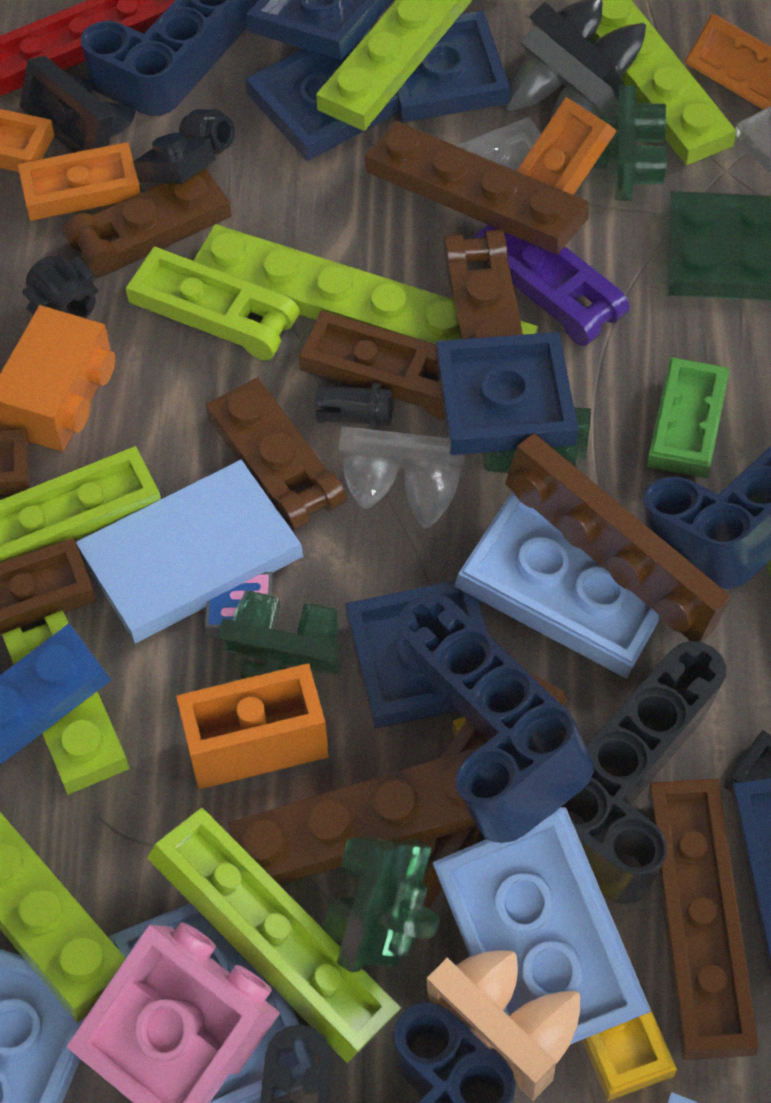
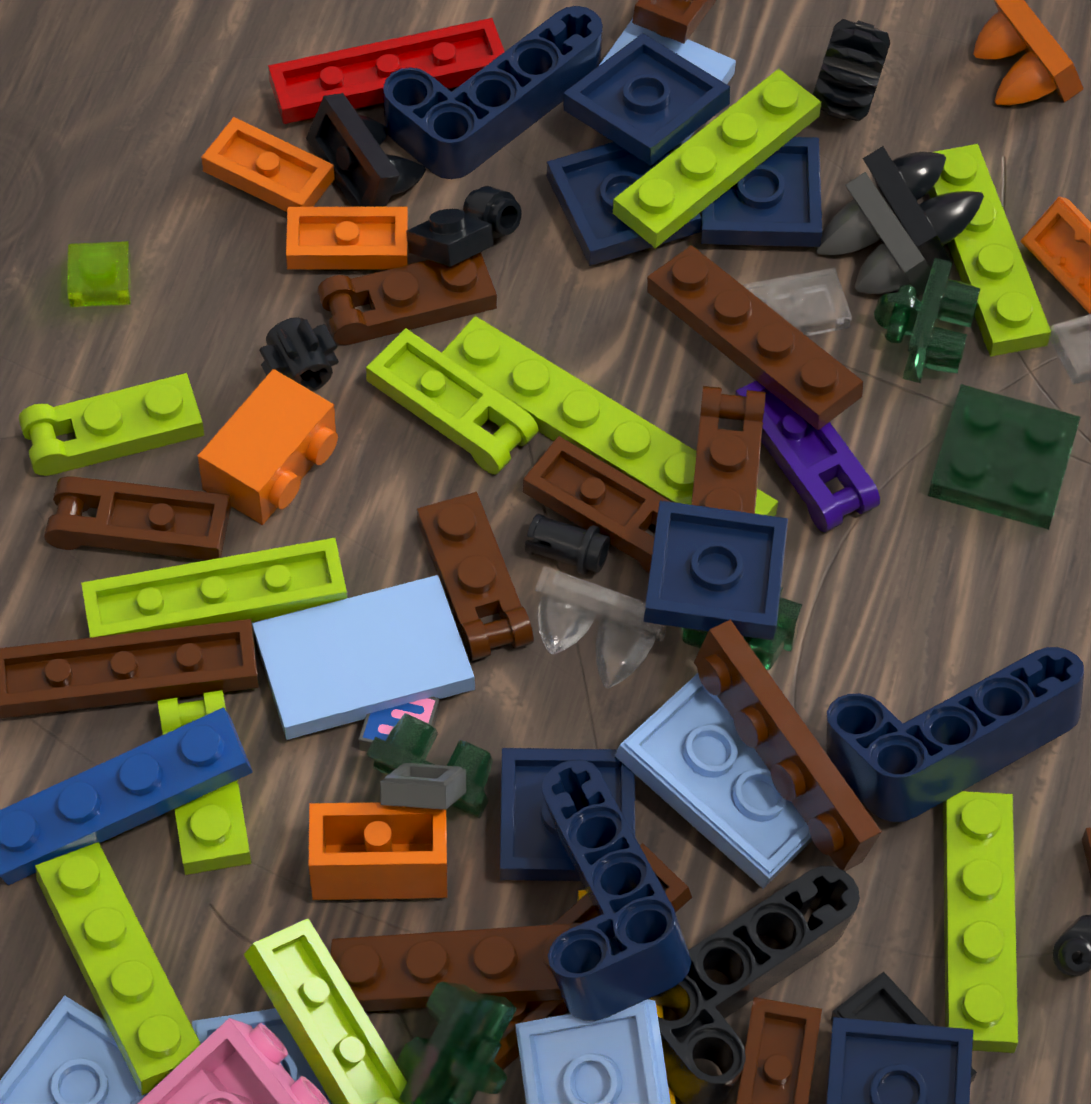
camera: 10 degrees right, 0 degrees up
orange plate [517,97,616,195] -> none
bright green plate [647,357,730,479] -> none
none -> dark grey tile [380,763,466,810]

